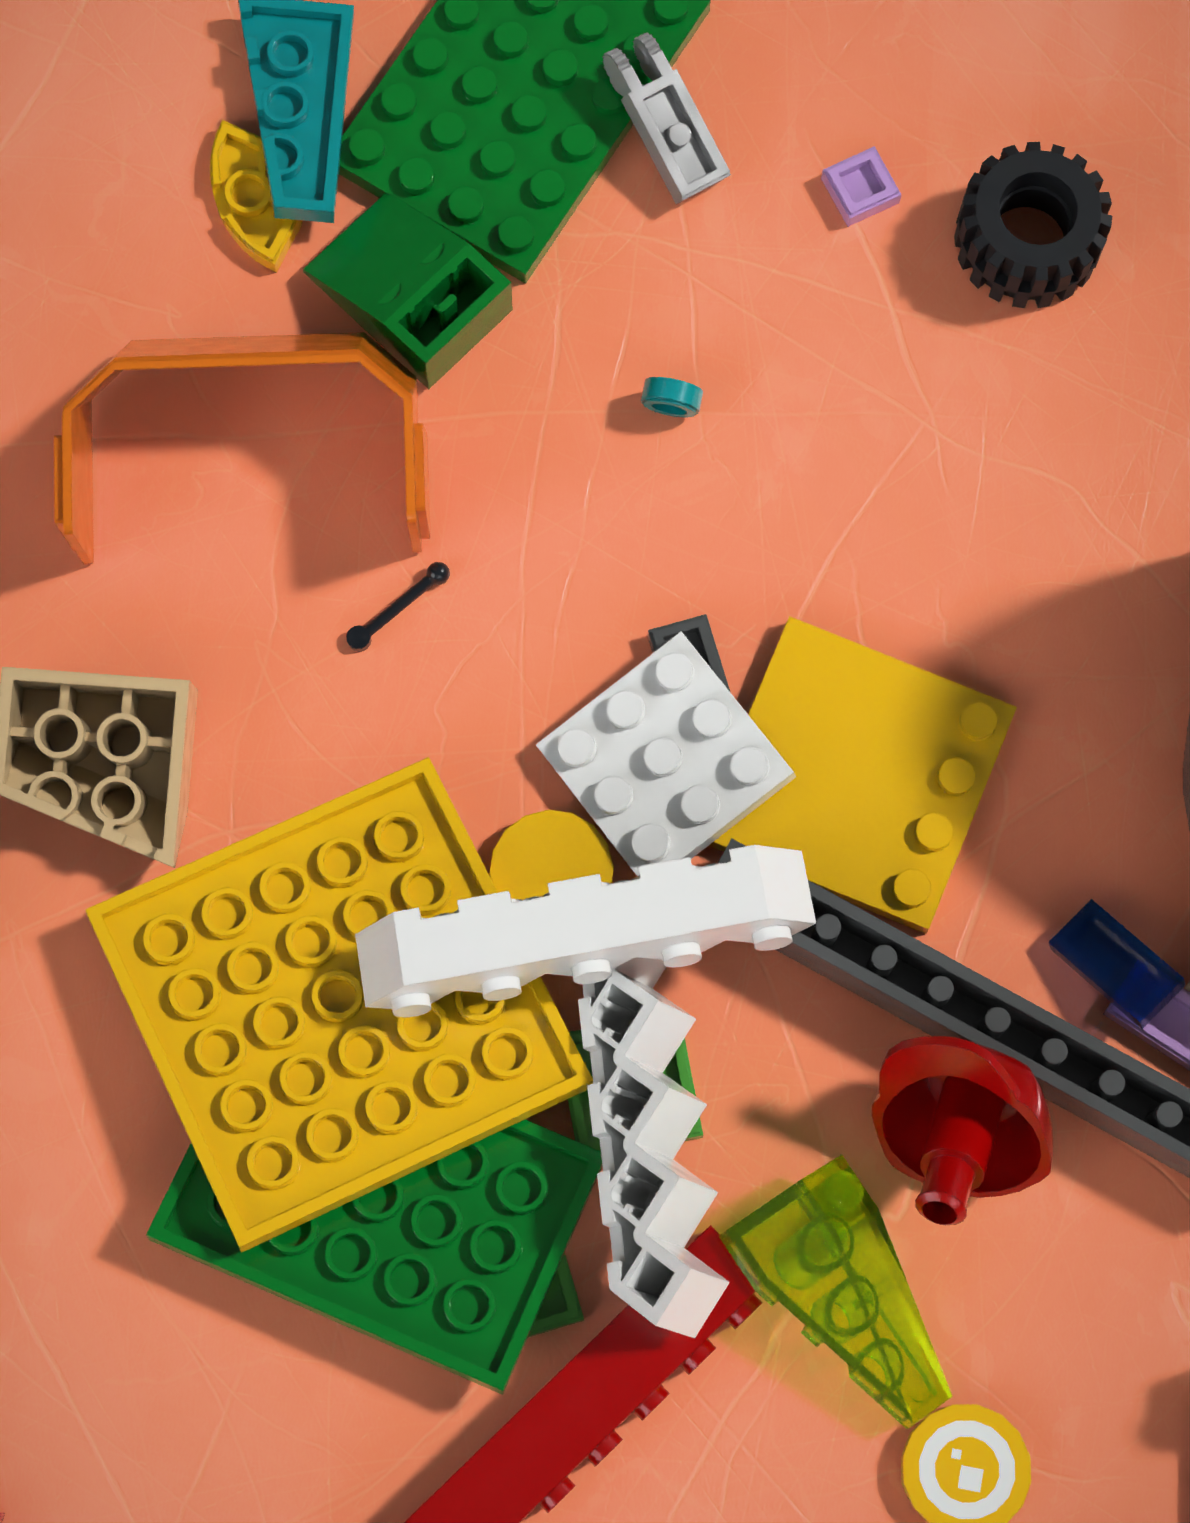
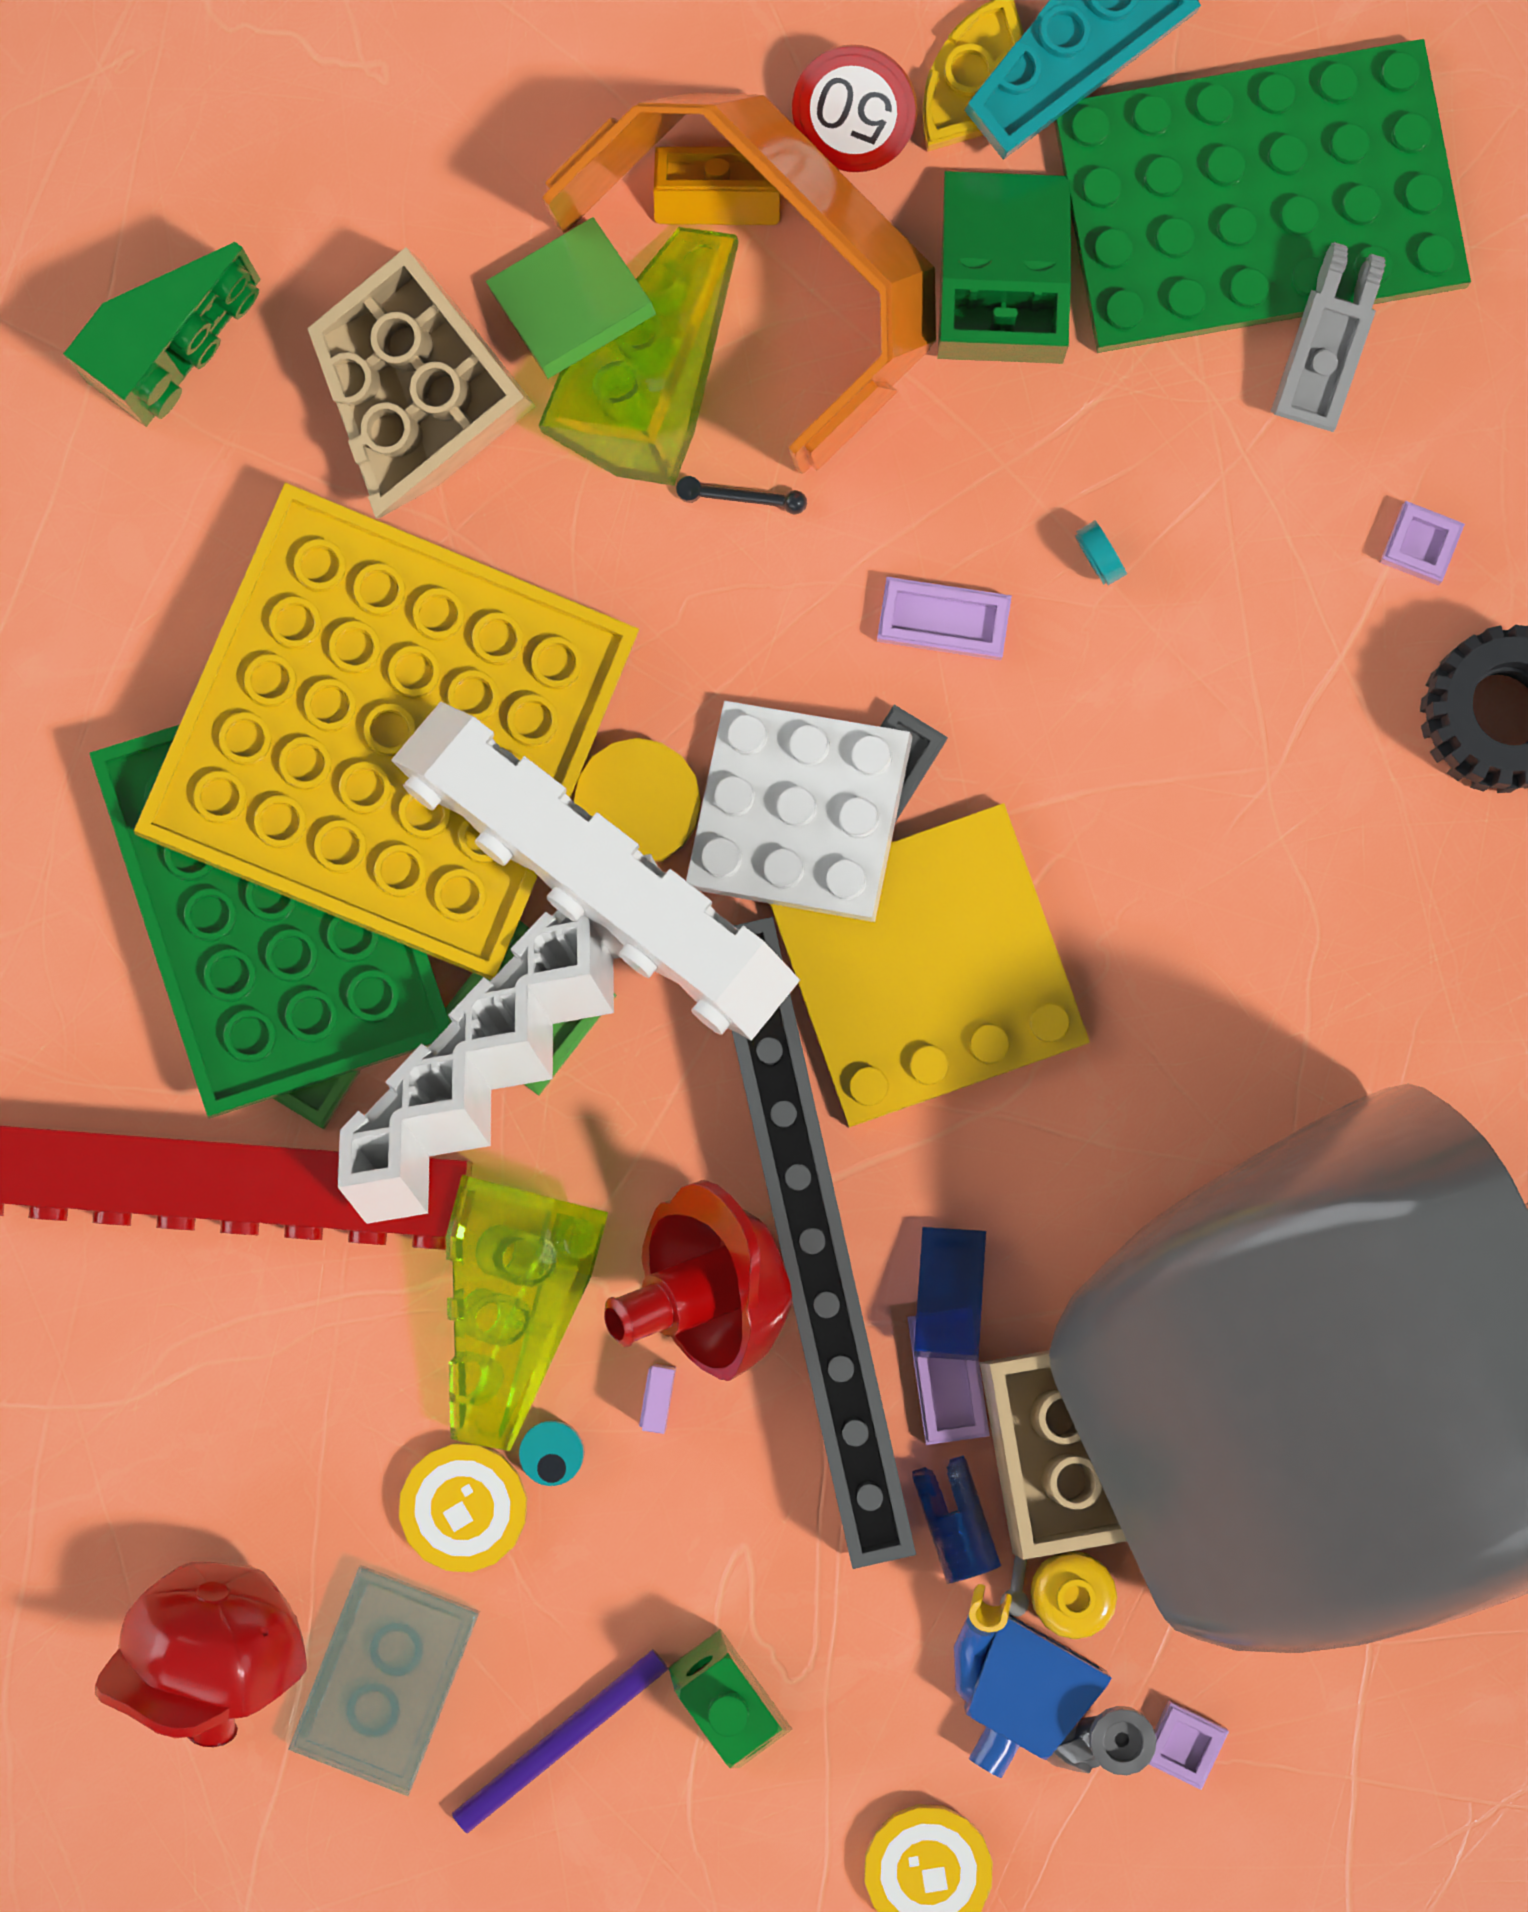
camera: 55 degrees right, 10 degrees up
none -> bright green tile [486,217,656,379]
none -> teal tile [519,1420,585,1486]
none -> clear neon green wedge [538,227,739,486]
none -> lavender tile [639,1363,676,1434]
none -> light orange slope [653,147,780,225]
none -> piece [792,44,917,173]
none -> lavender tile [877,577,1012,661]

